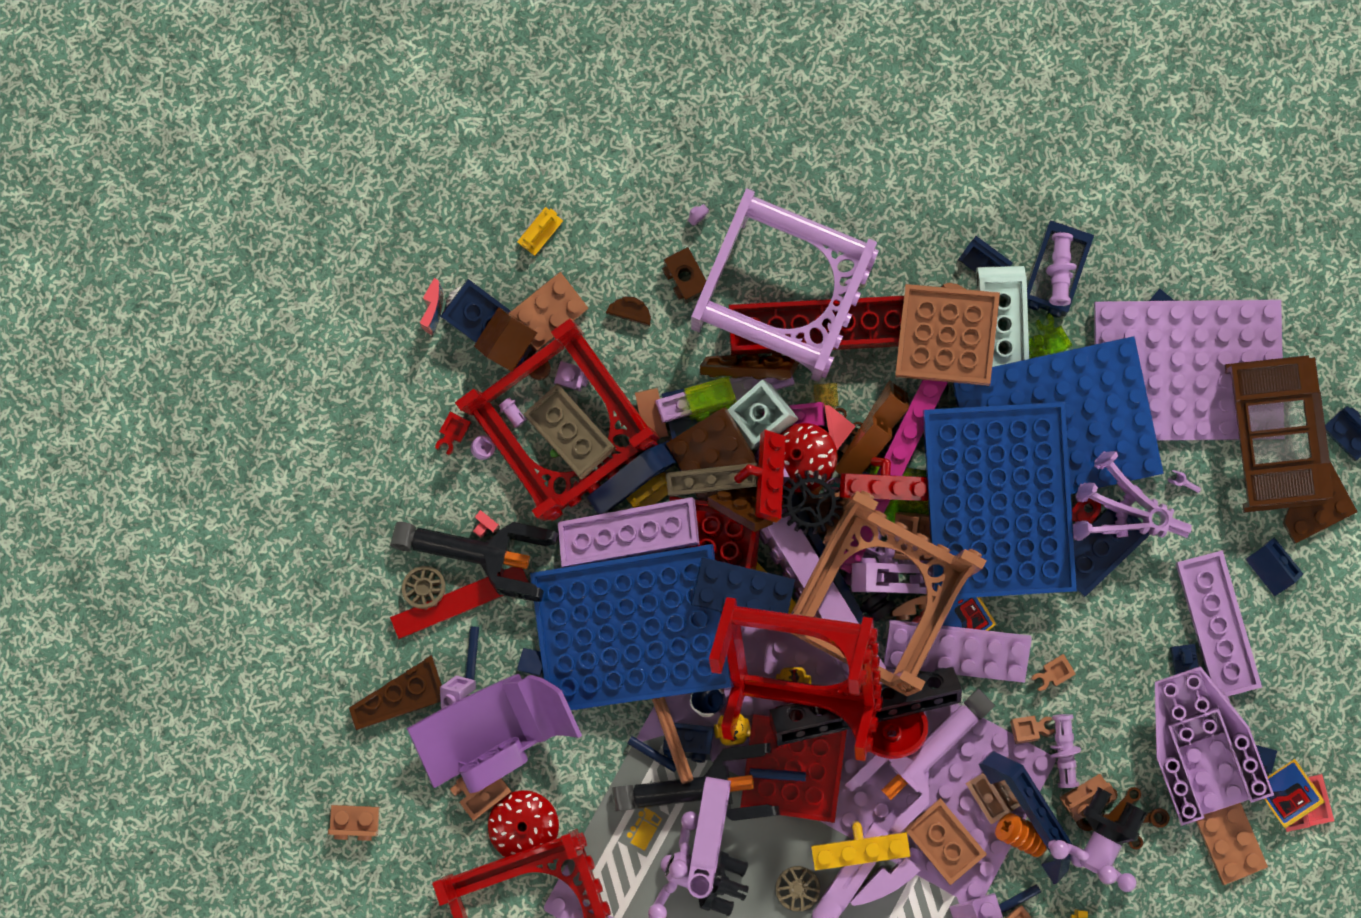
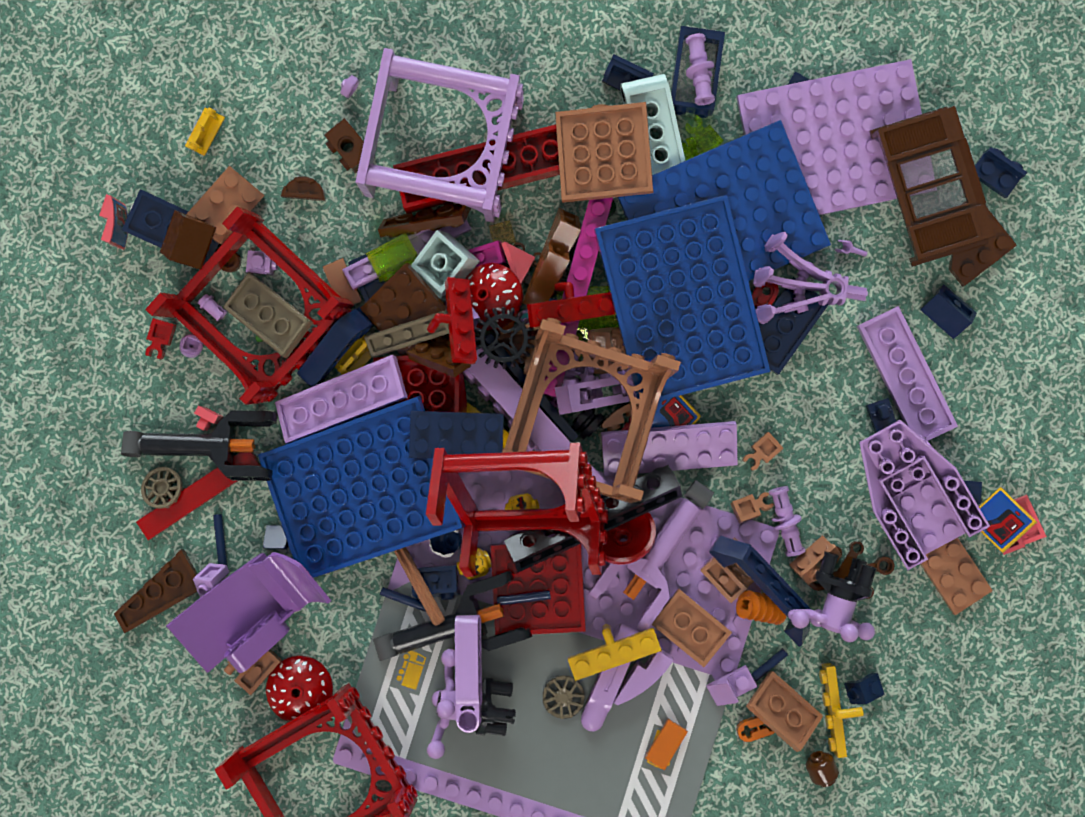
camera: 10 degrees left, 5 degrees up
nougat bracket [328,805,380,841] -> none

